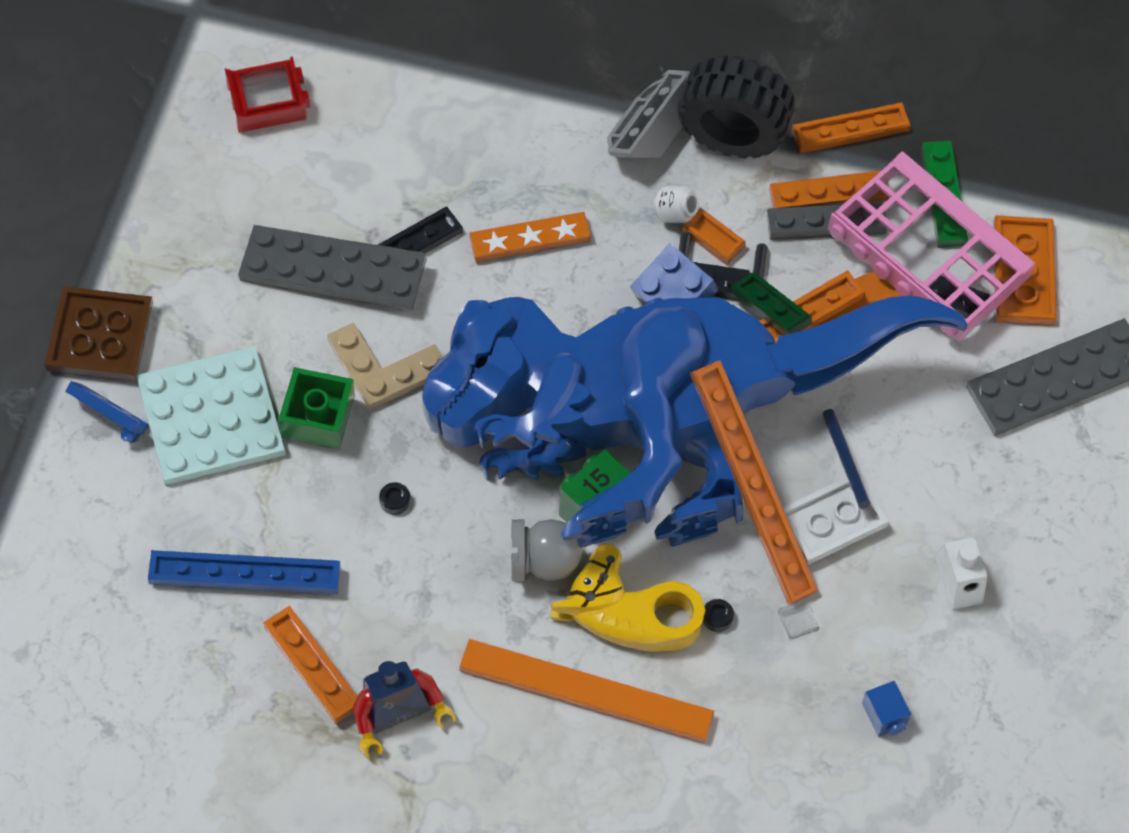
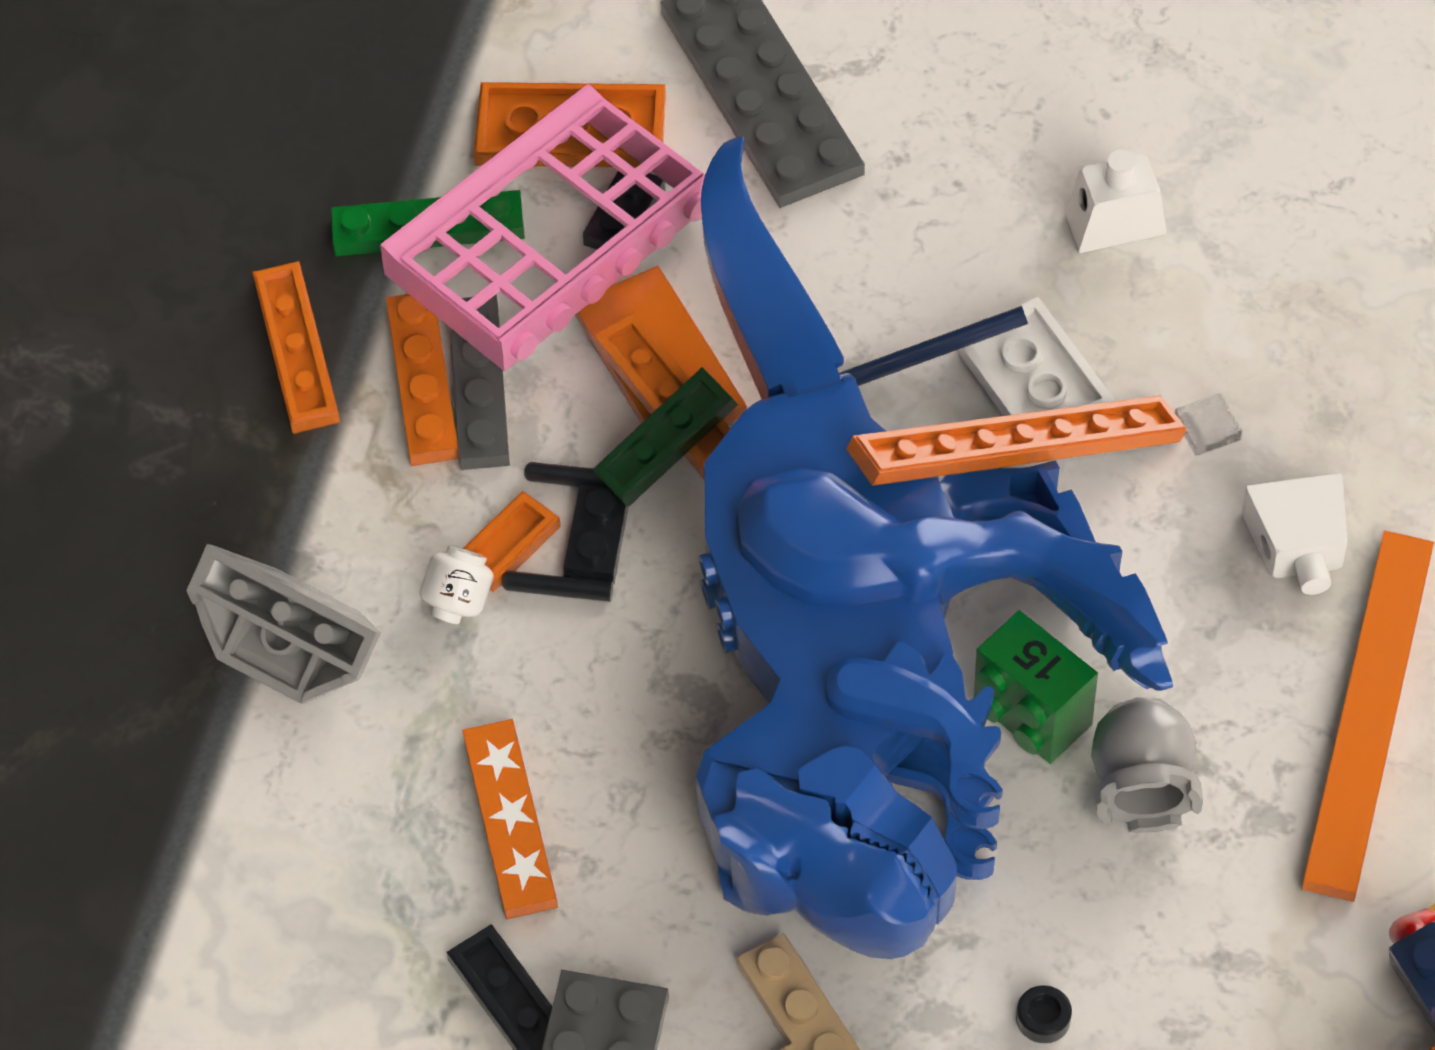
camera: 85 degrees left, 5 degrees down
yellow animal [550,544,705,652] -> none
brick [630,243,719,304] -> none
black tyre [678,55,795,159] -> none
black tile [703,599,734,632] -> none
blue brick [862,680,911,737] -> none
none -> white torso [1242,473,1347,595]

